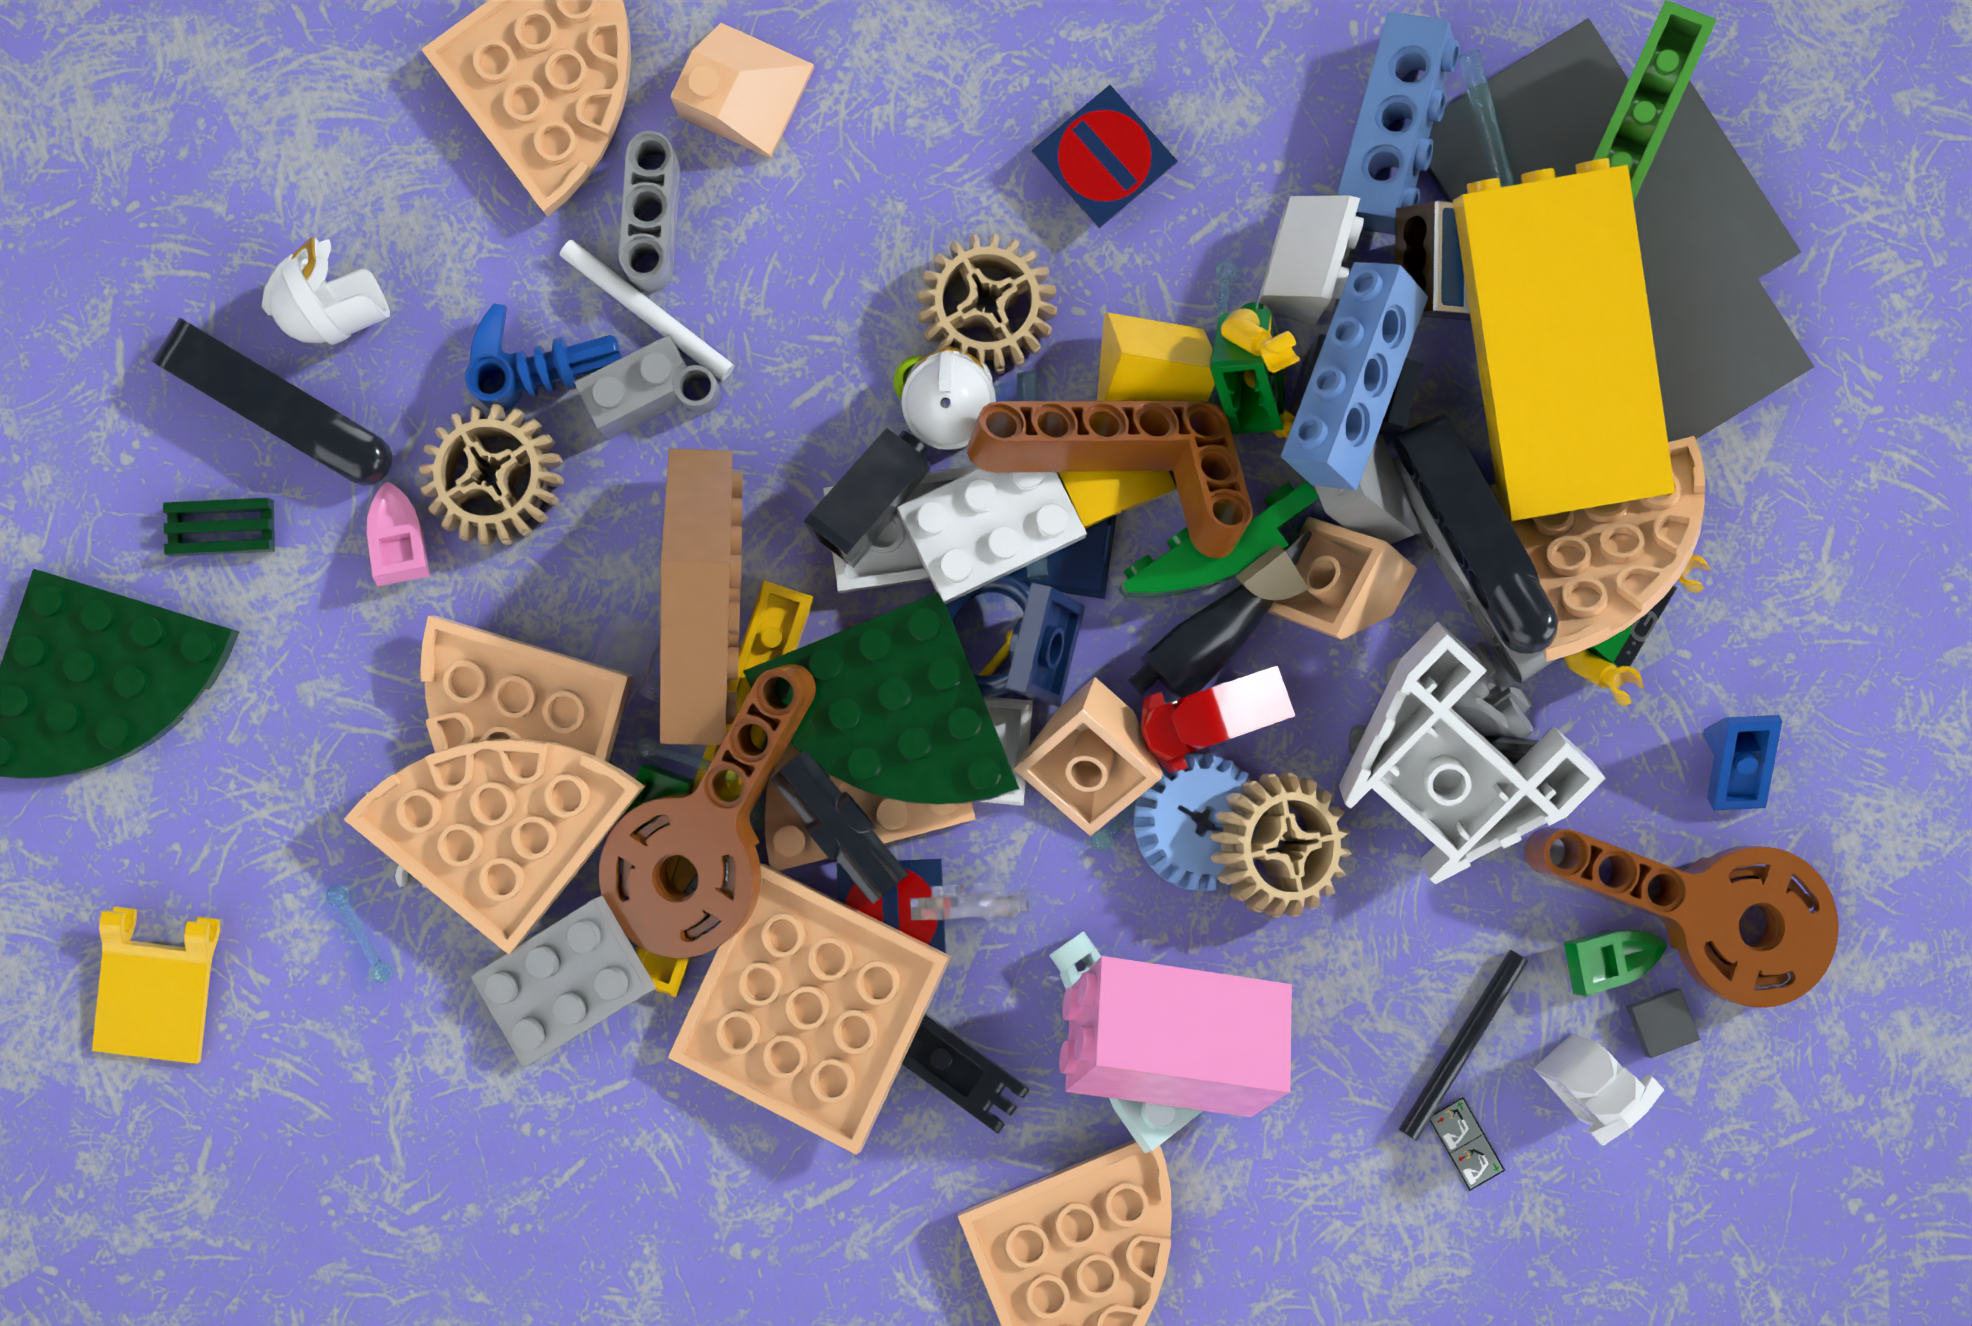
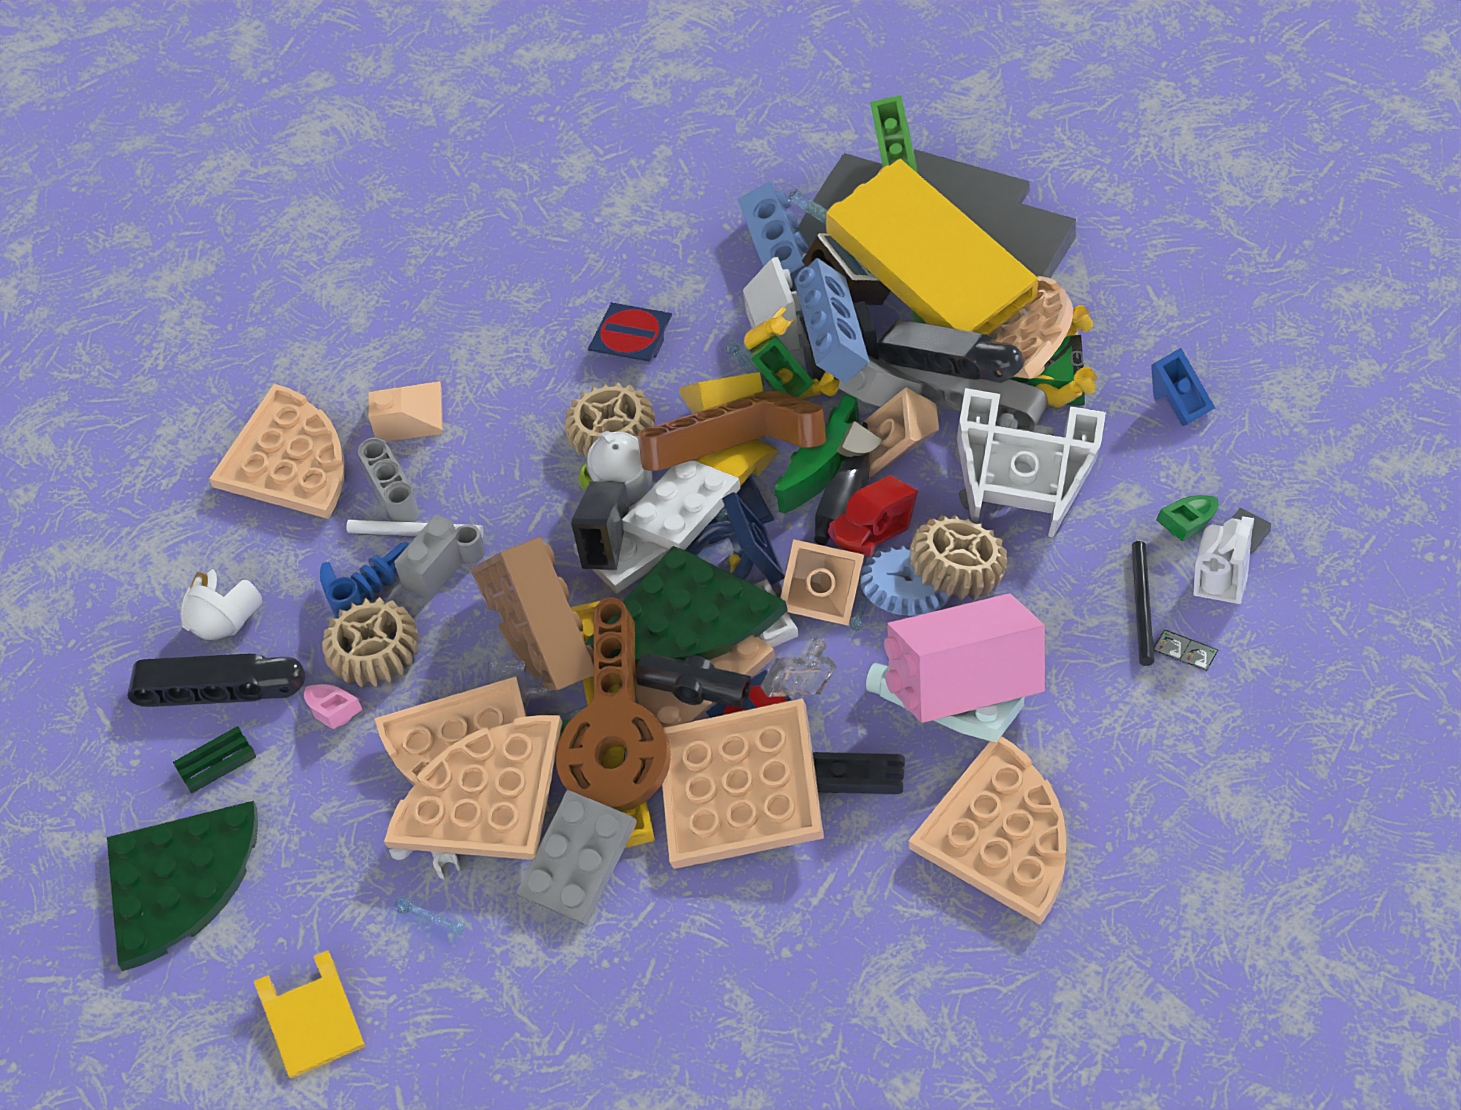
camera: 20 degrees left, 35 degrees down
dark orange beam [1525,827,1839,1008] -> none

